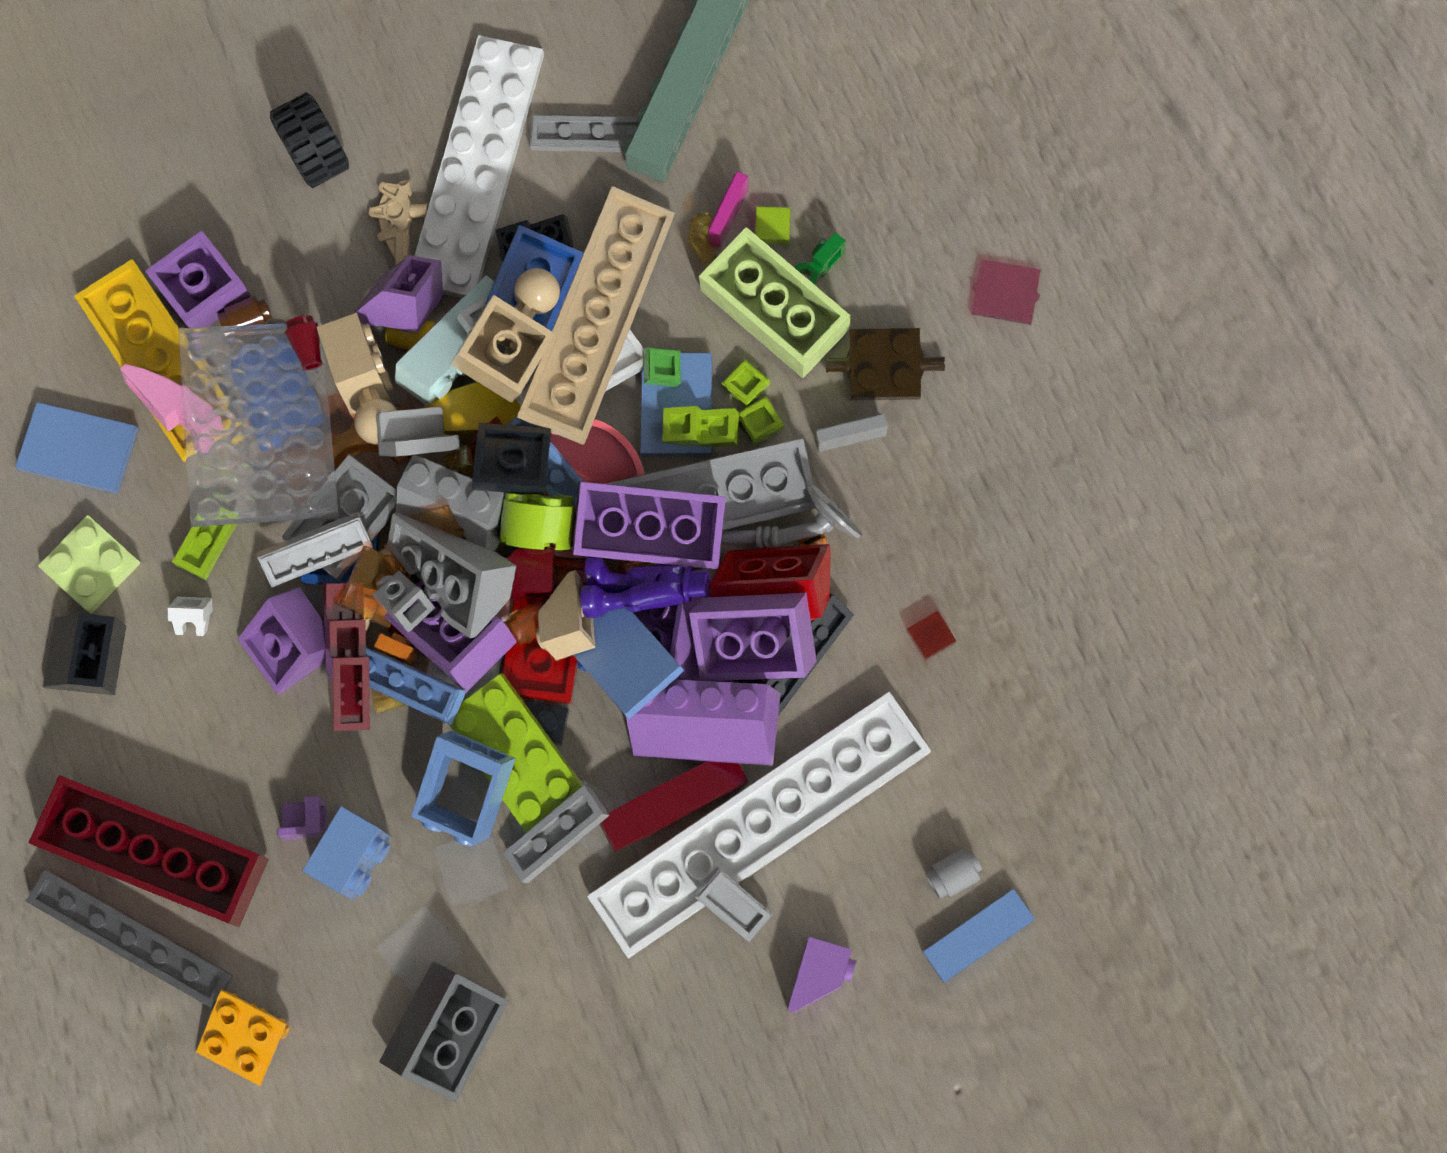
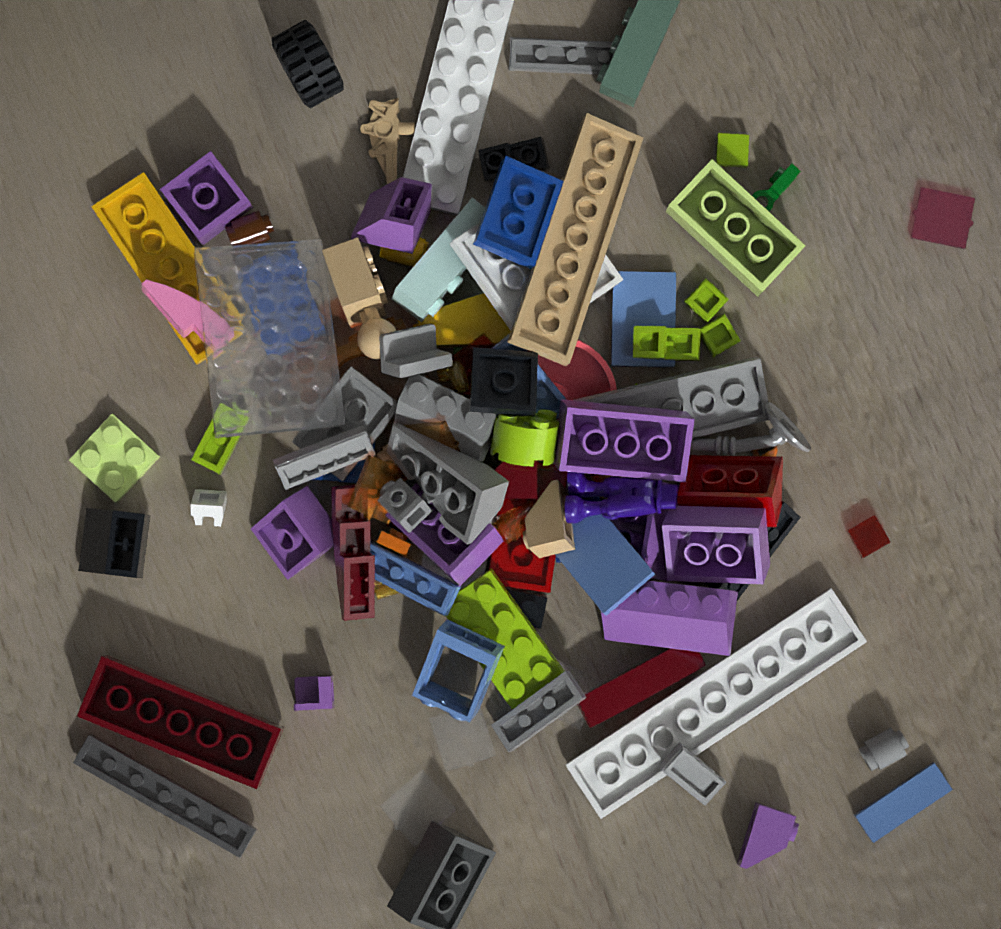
camera: 10 degrees left, 10 degrees up
medium blue tile [15,402,139,494] -> none
light orange hinge [196,989,290,1086] -> none
dark red cone [284,315,323,370] -> none
medium blue brick [302,807,391,900] -> none
tan brick [450,268,560,403] -> none
bright green tile [643,347,681,387] -> none
clear yellow arm [687,213,718,265] -> none
dark pink tile [708,171,749,248] -> none
light grey tile [816,413,888,452] -> none
dark brown plate [826,328,945,400] -> none

